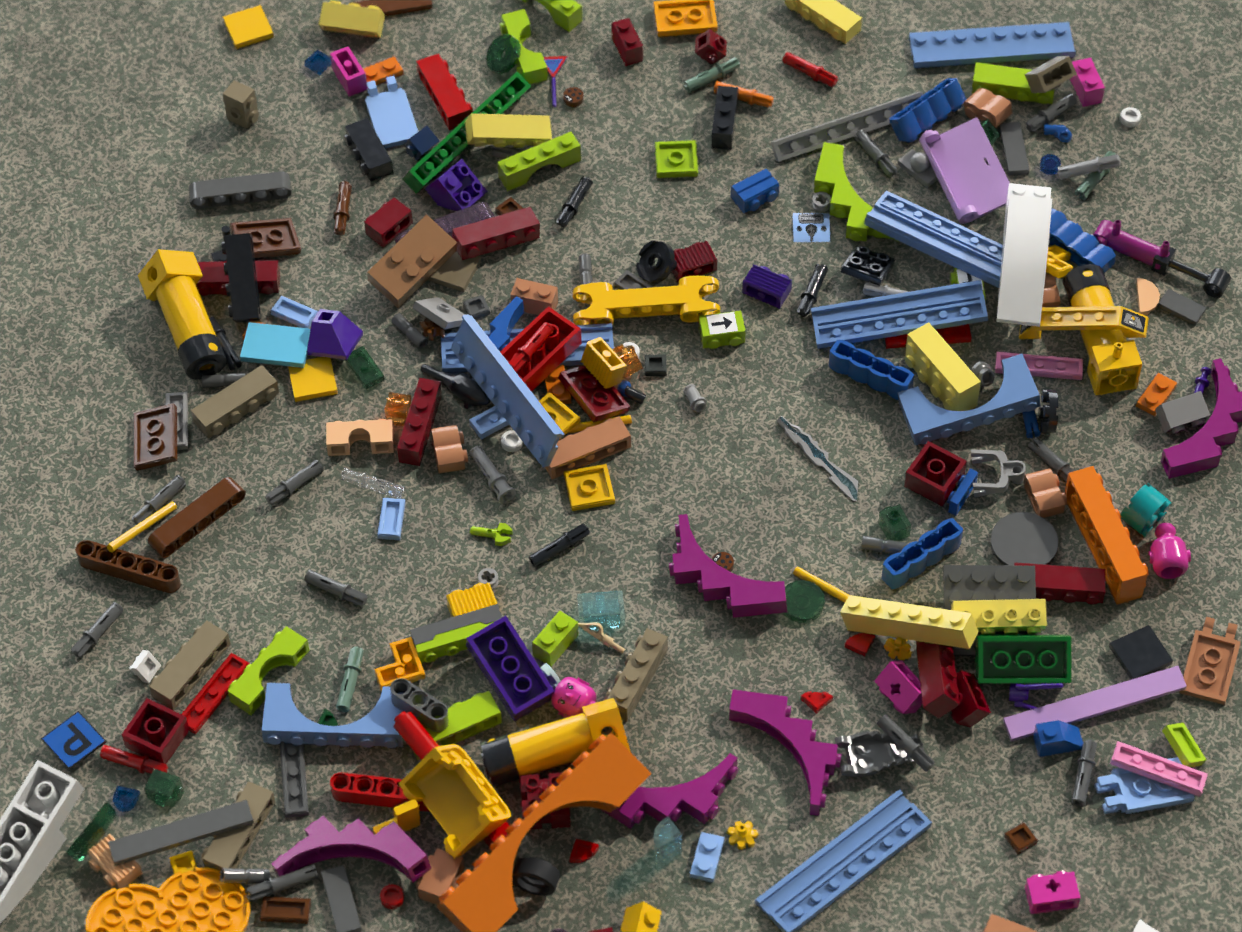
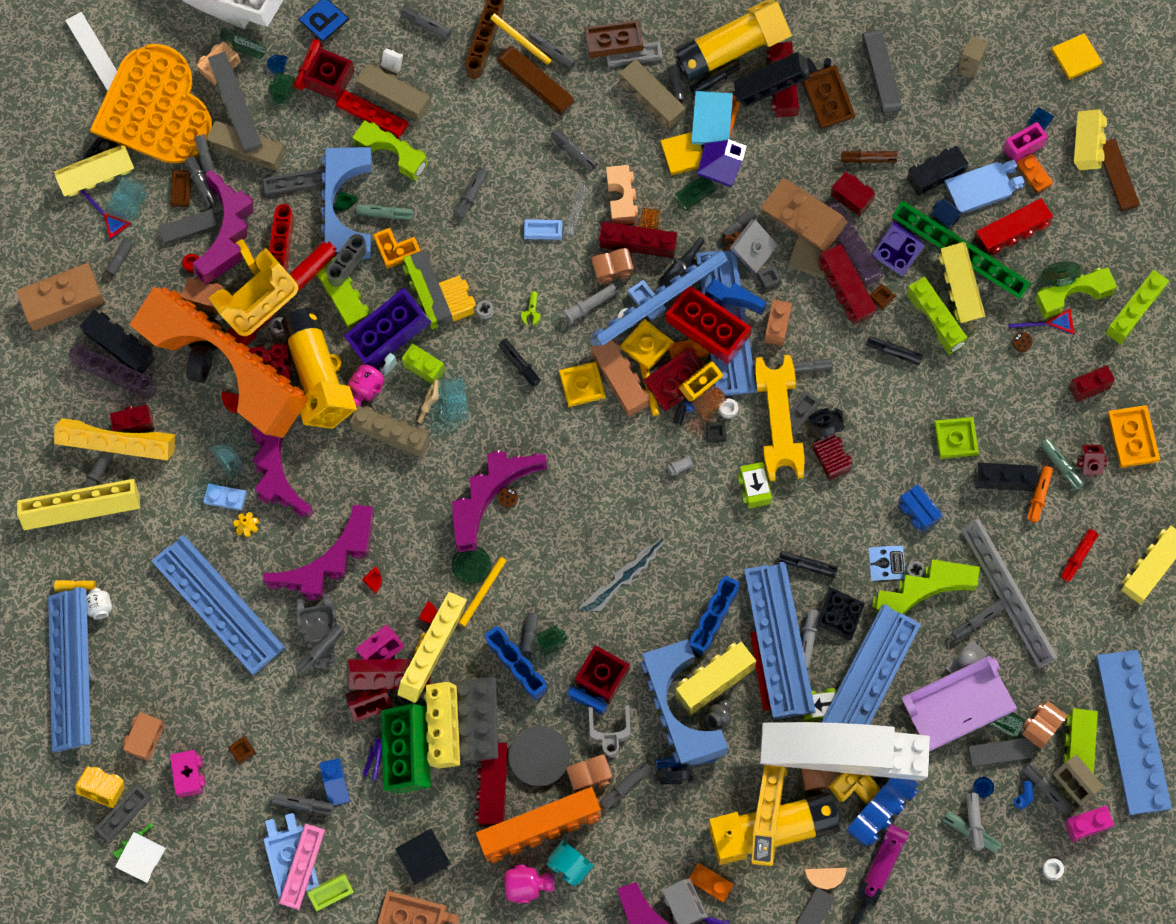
camera: 90 degrees right, 15 degrees up
yellow tile [169,850,197,874] -> none
light blue tile [270,296,318,329] -> none
red axle [509,322,554,373] -> none
dark purple brick [742,264,792,309] -> none
blue brick [889,78,967,143] -> none
bright pink tile [995,352,1083,380] -> none
lavender tile [1003,666,1187,742] -> none

